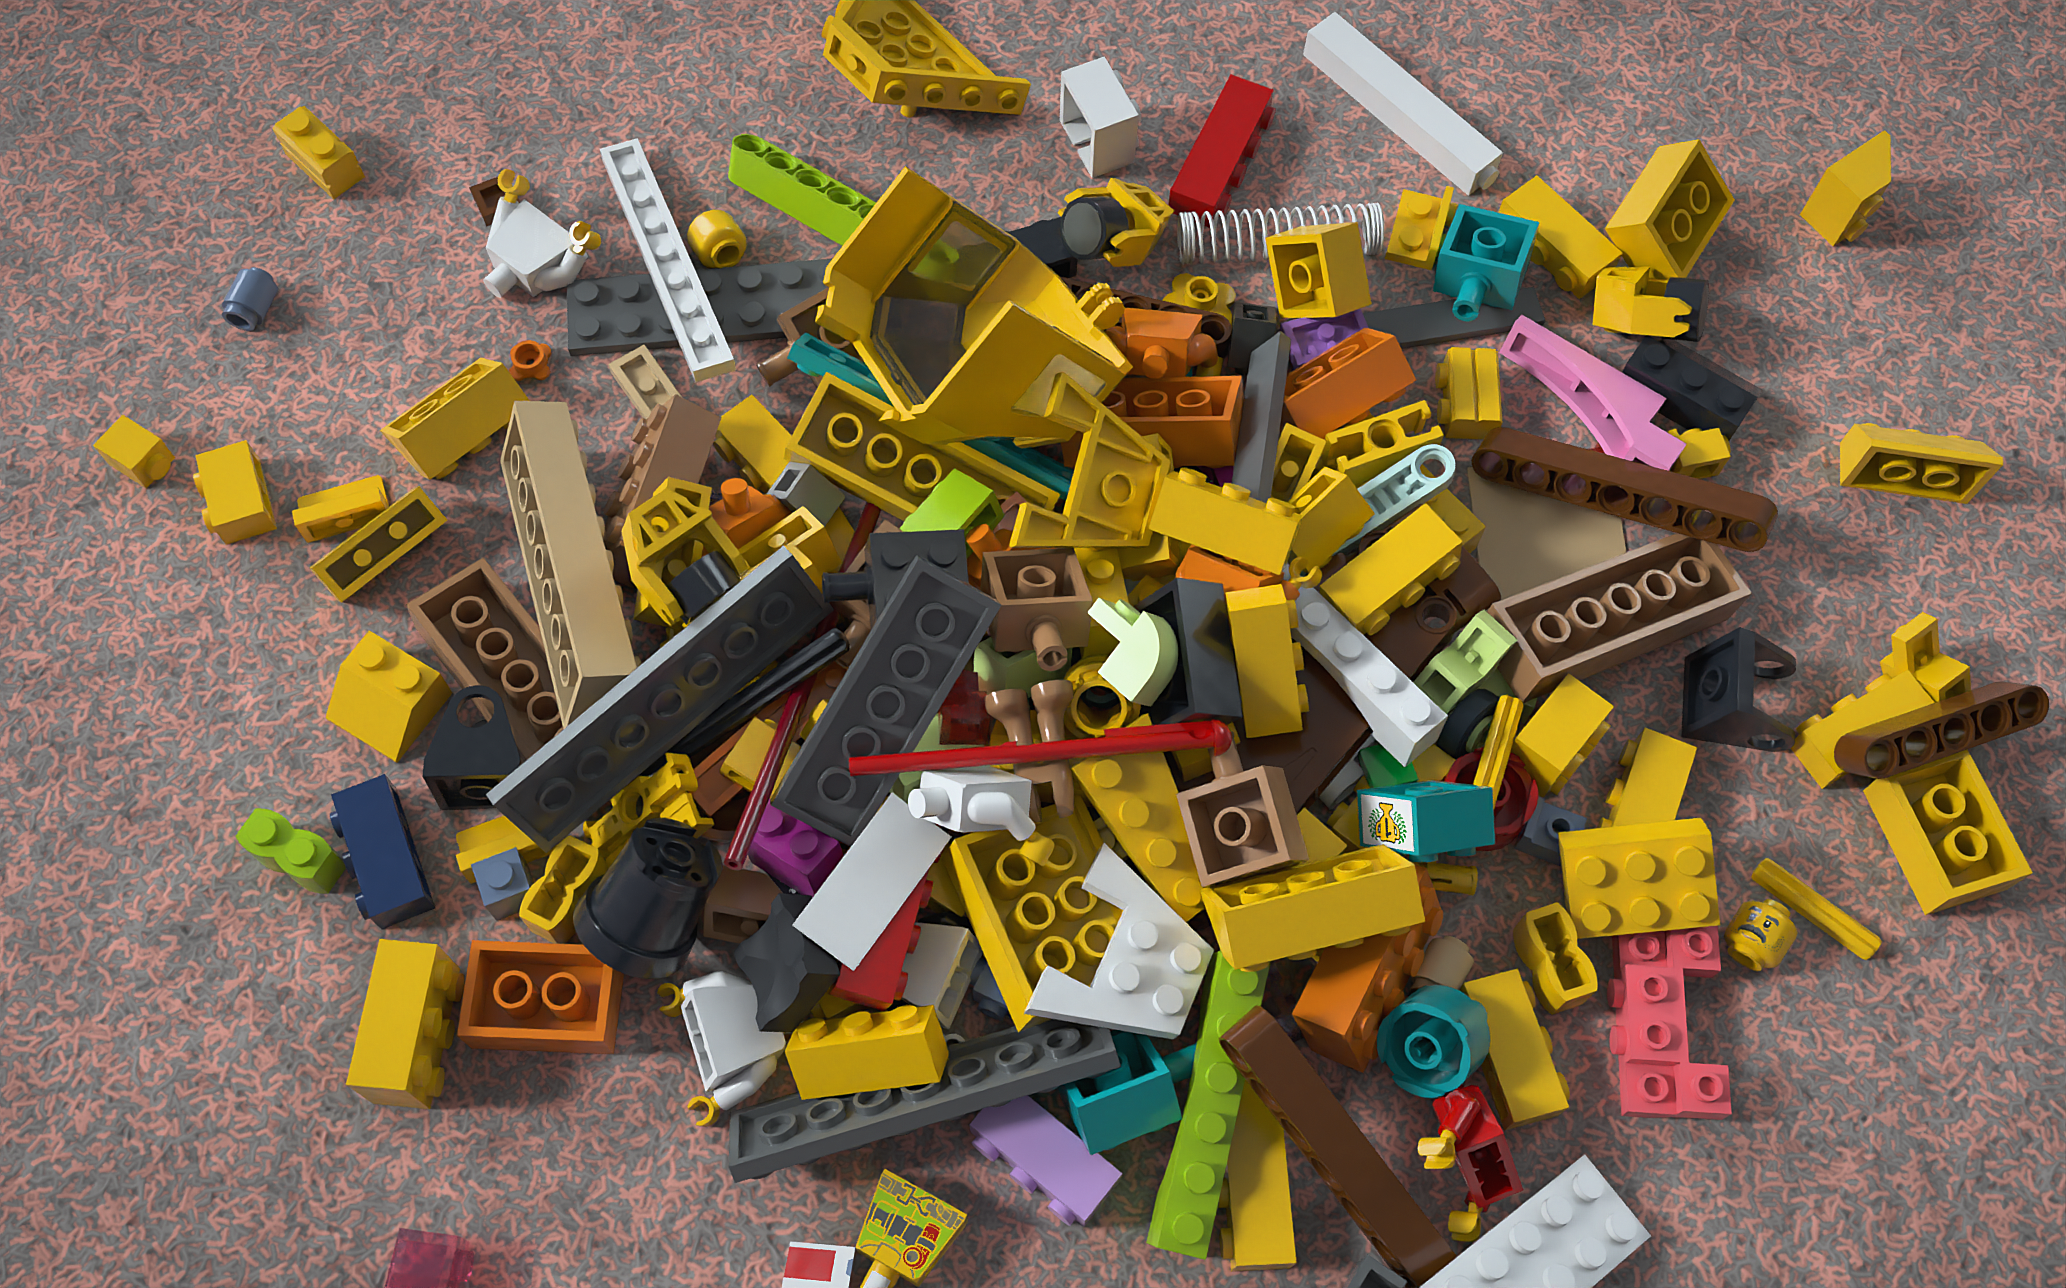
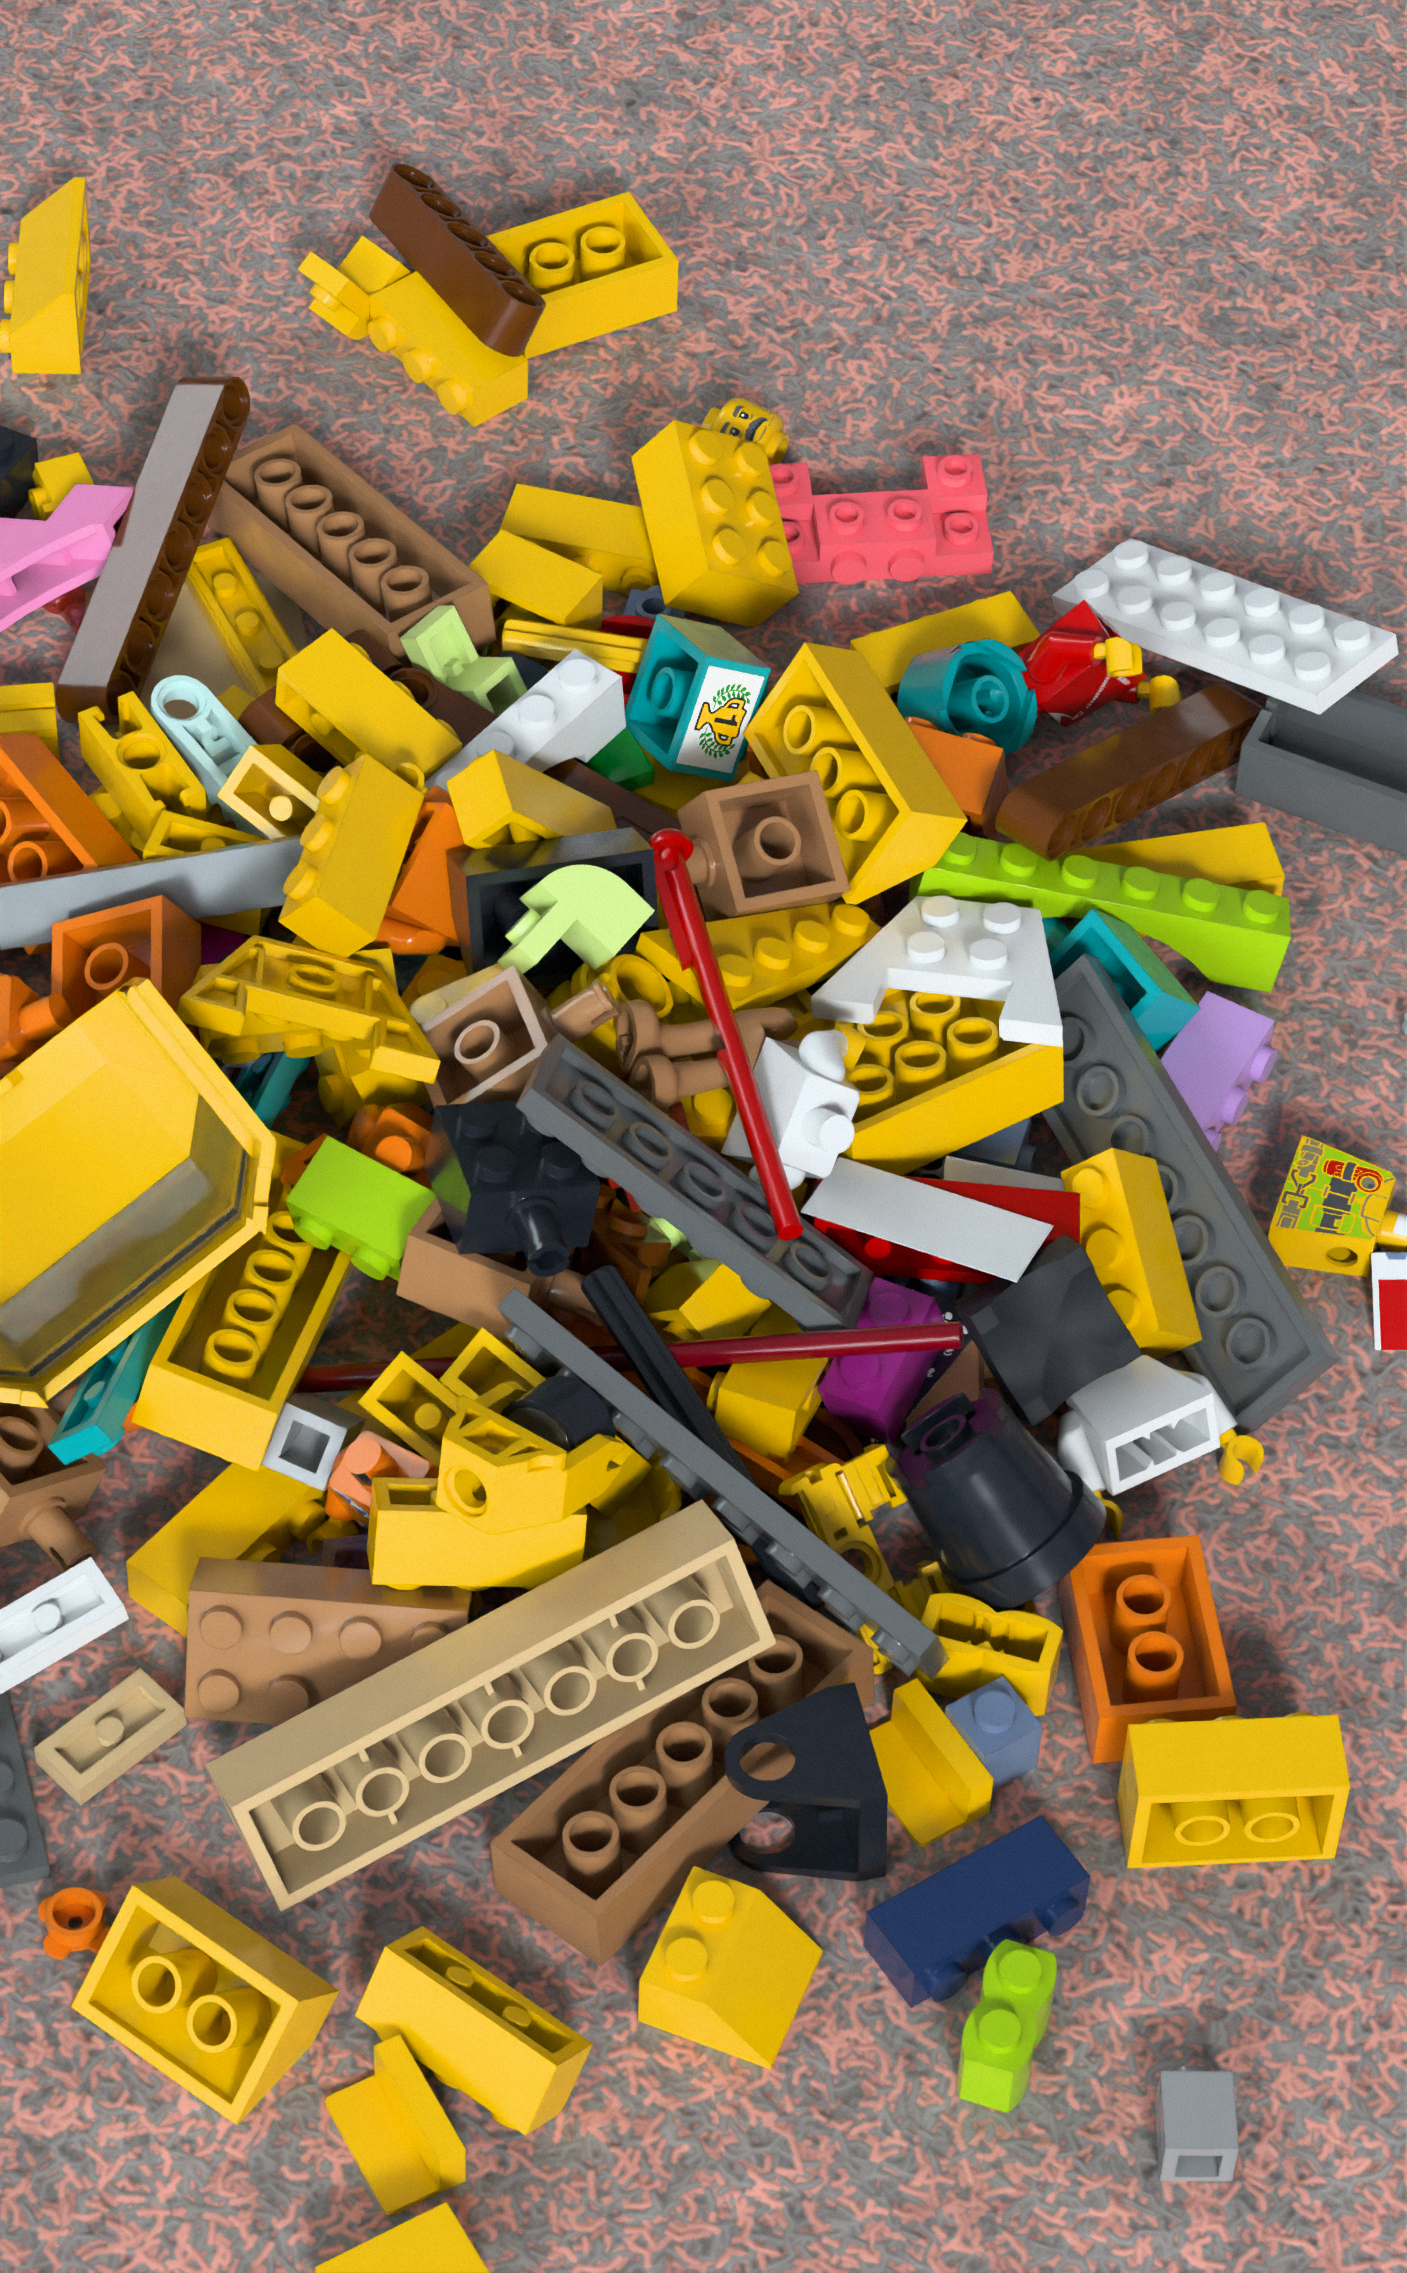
camera: 100 degrees left, 15 degrees down
yellow brick [1513,902,1598,1015] -> none
black hose [1681,627,1796,752] -> none
yellow axle [1751,858,1882,960] -> none
none -> yellow tile [184,537,298,699]
none -> light grey brick [1154,2065,1239,2181]

